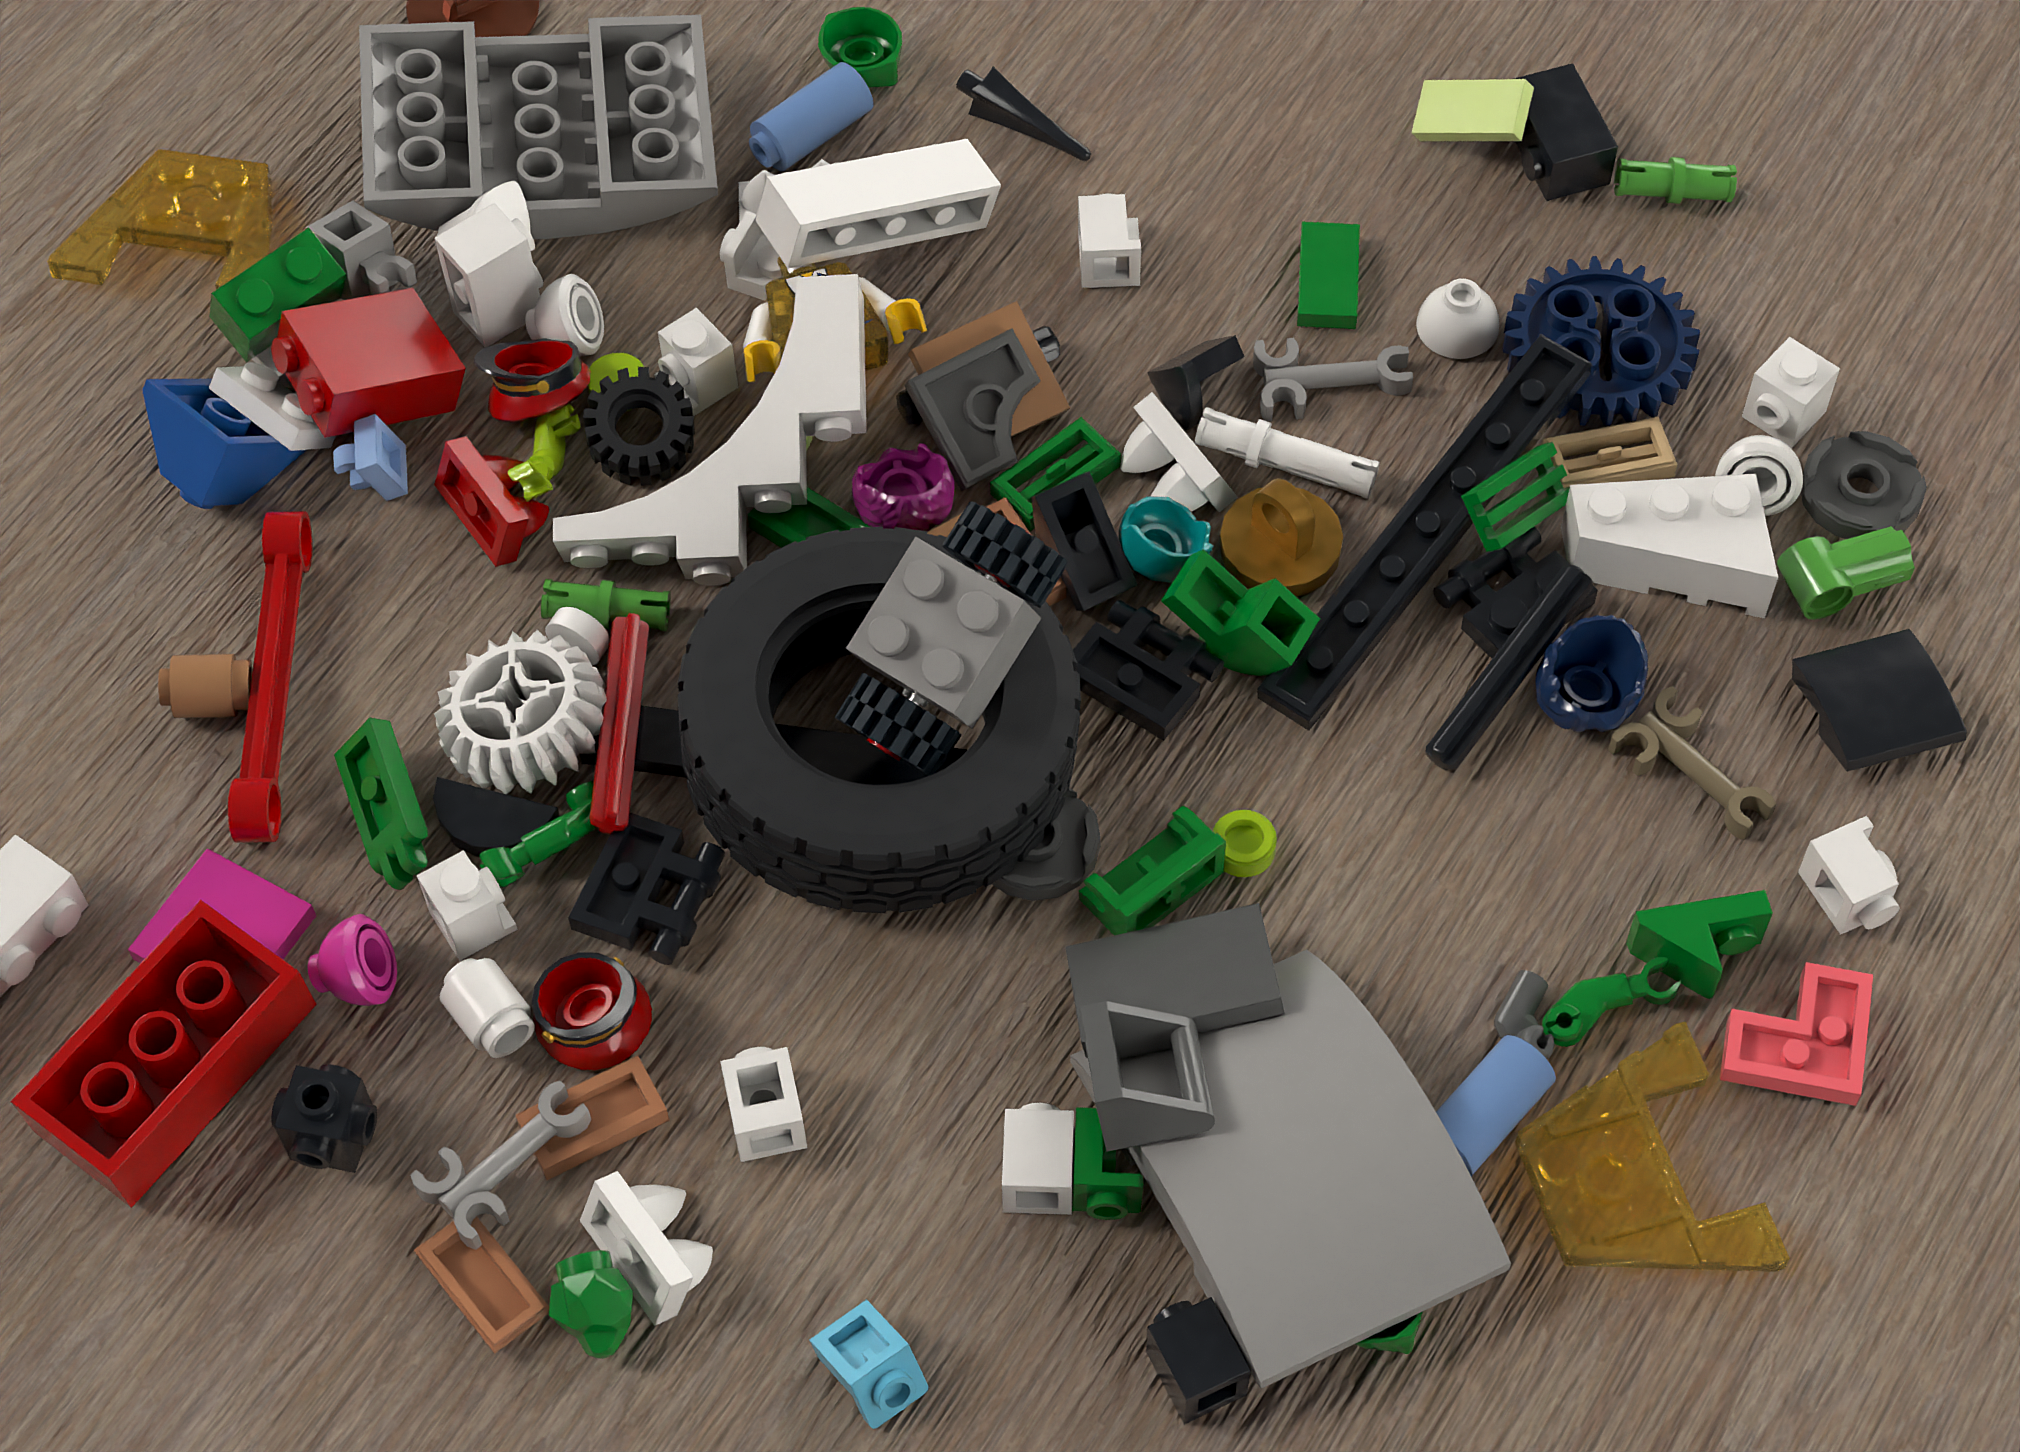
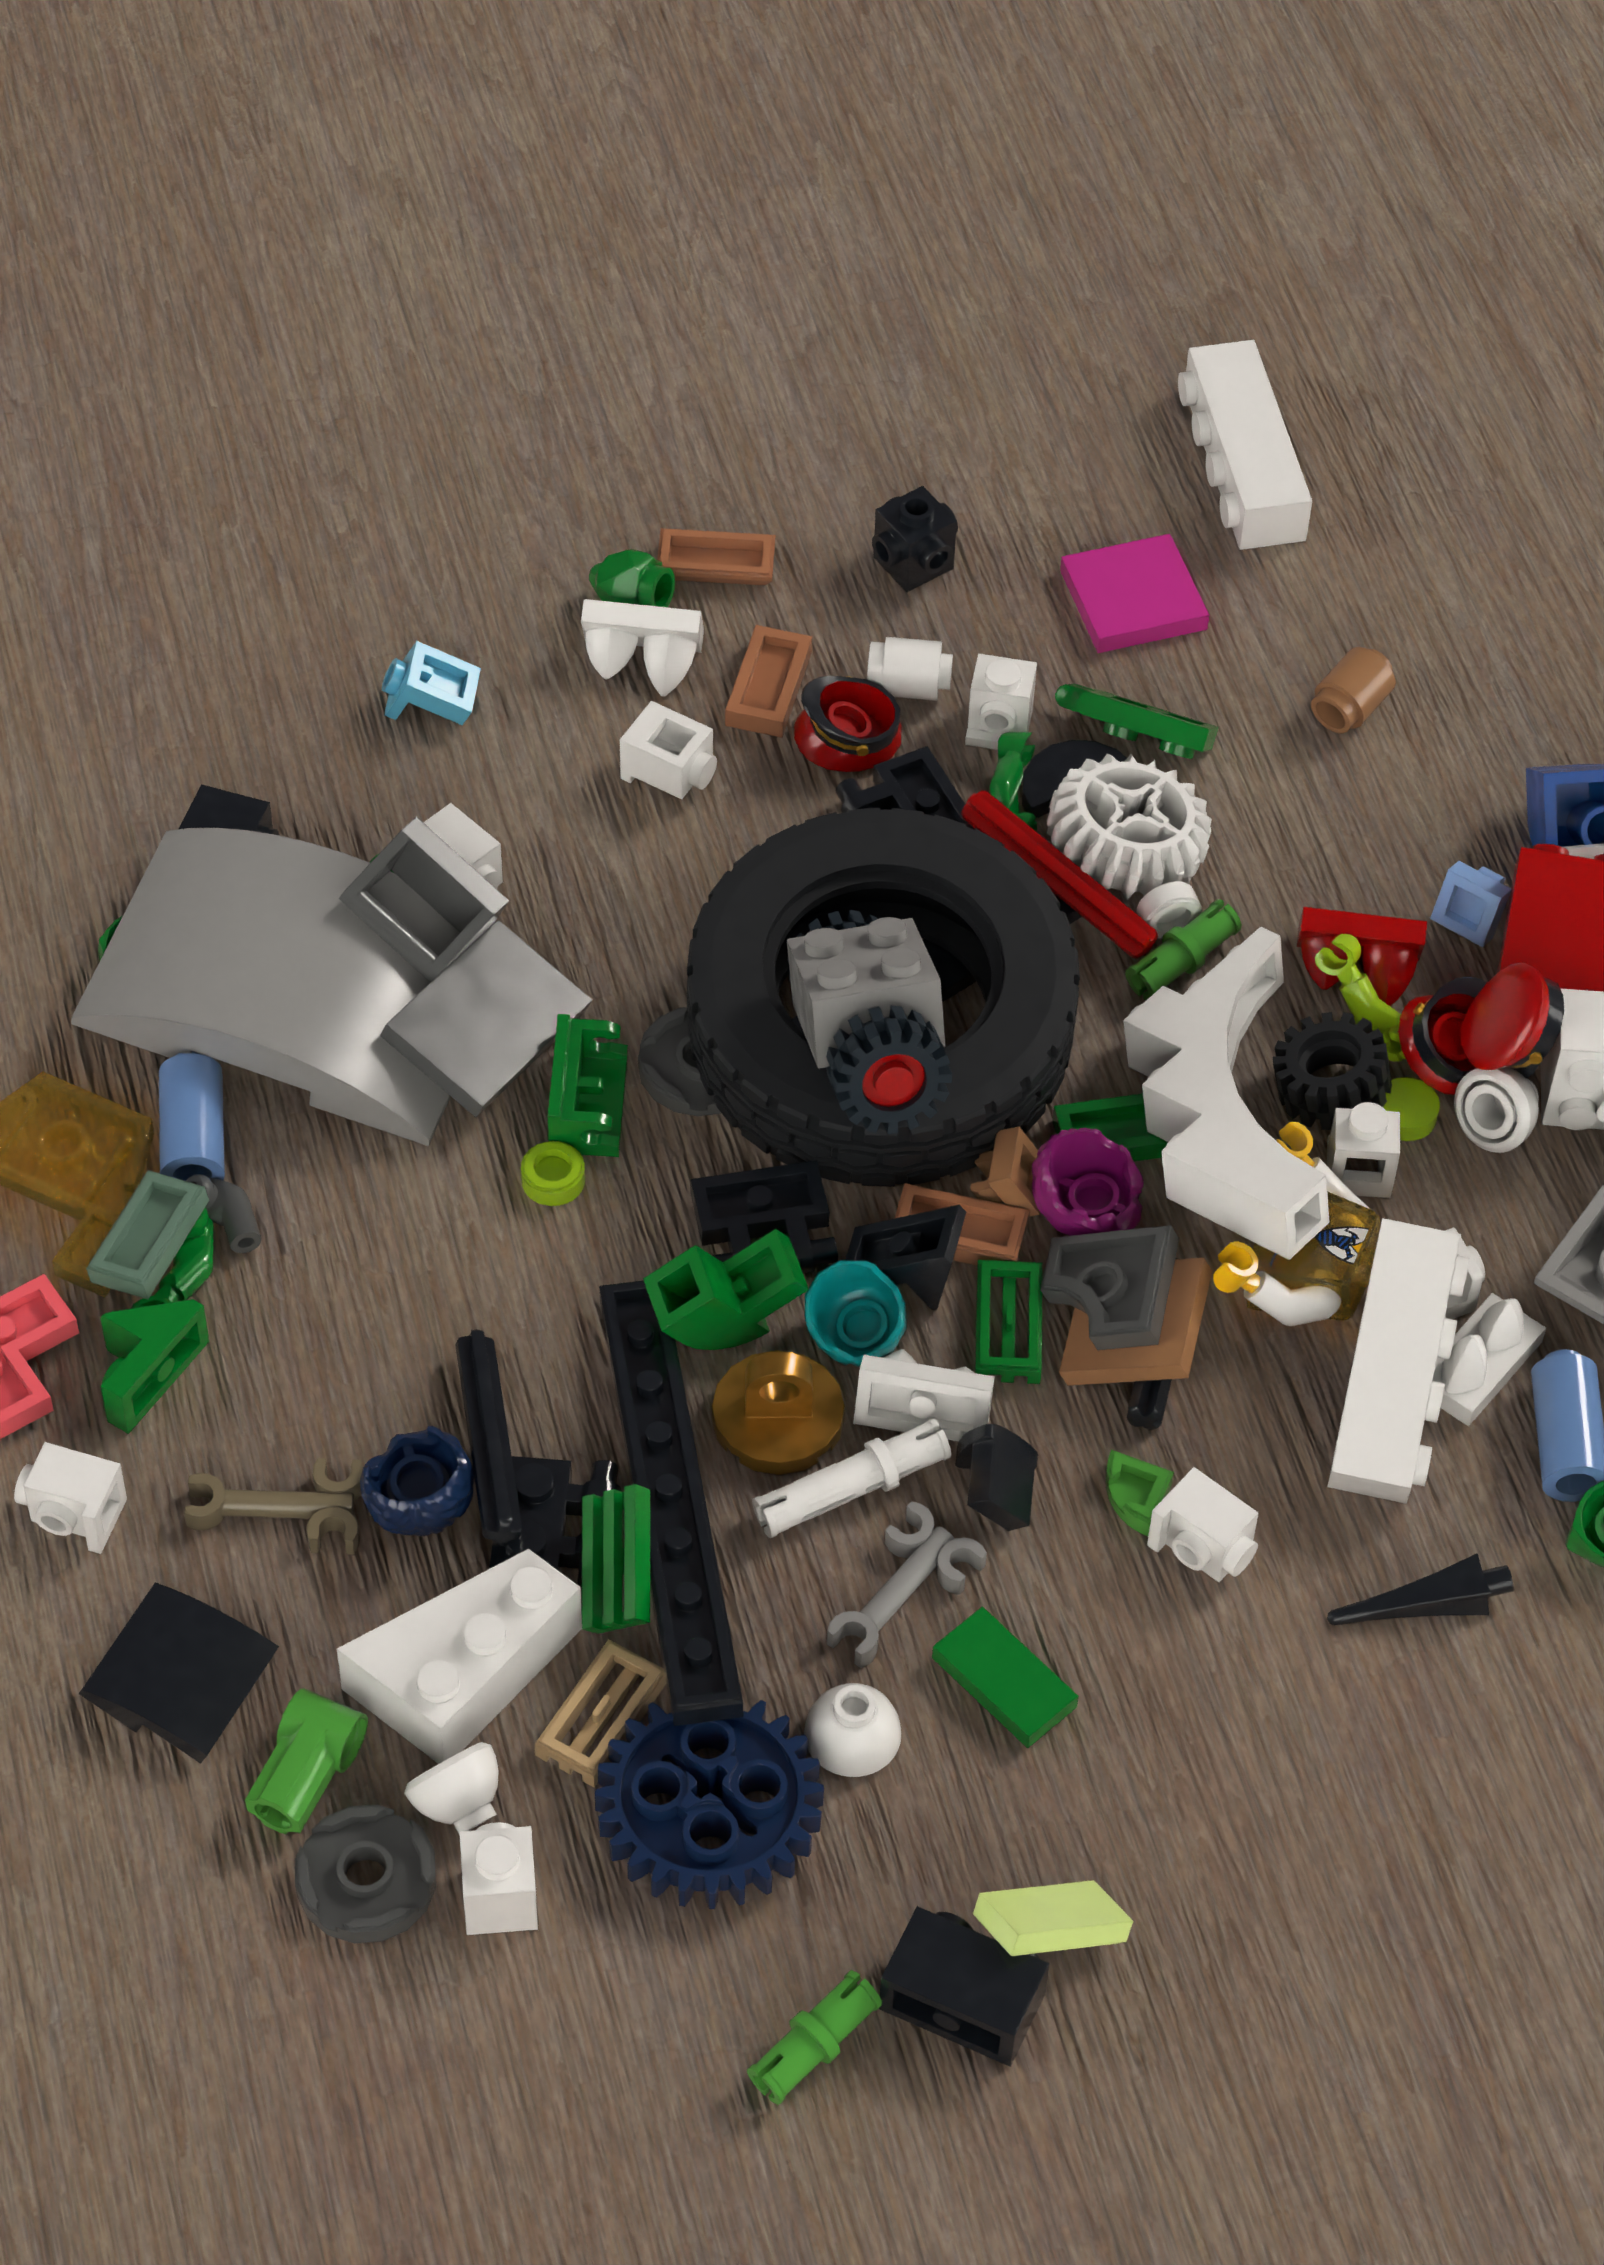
camera: 130 degrees right, 5 degrees down
red brick [10,900,317,1208] -> none
red piece [228,511,313,843] -> none
dark pink brick [308,914,397,1006] -> none
light grey bar [410,1080,591,1250] -> none
none -> sand green tile [86,1170,209,1299]
none -> bright green tile [1105,1450,1174,1537]
none -> red piece [1460,963,1564,1078]

